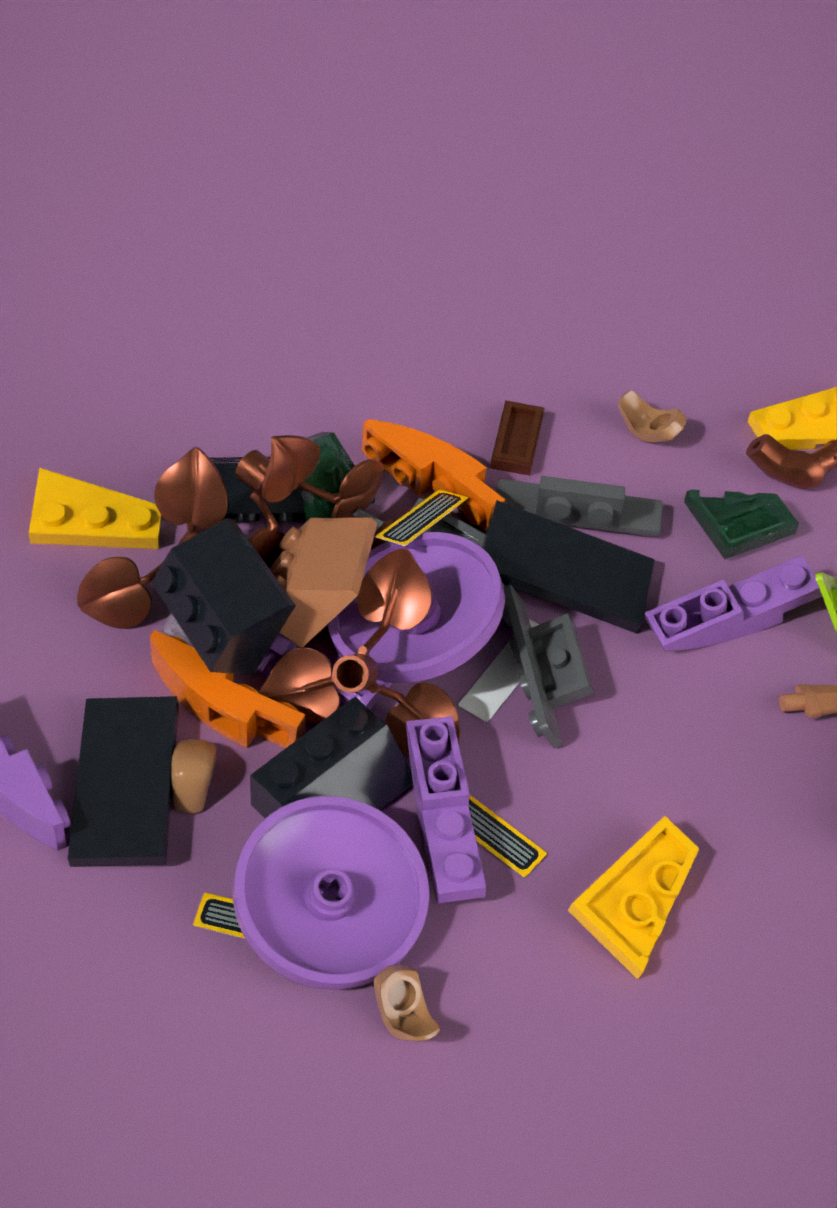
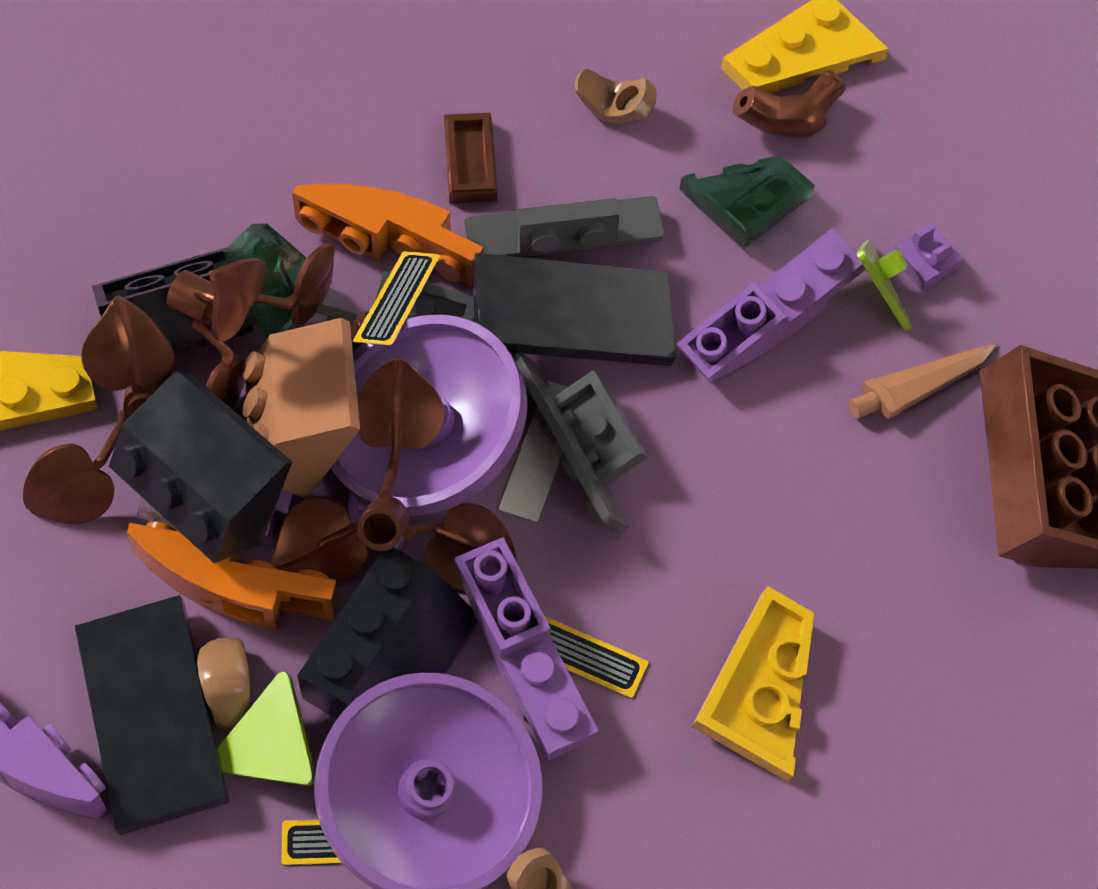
camera: 15 degrees left, 10 degrees up
none -> lime piece [218,672,315,786]

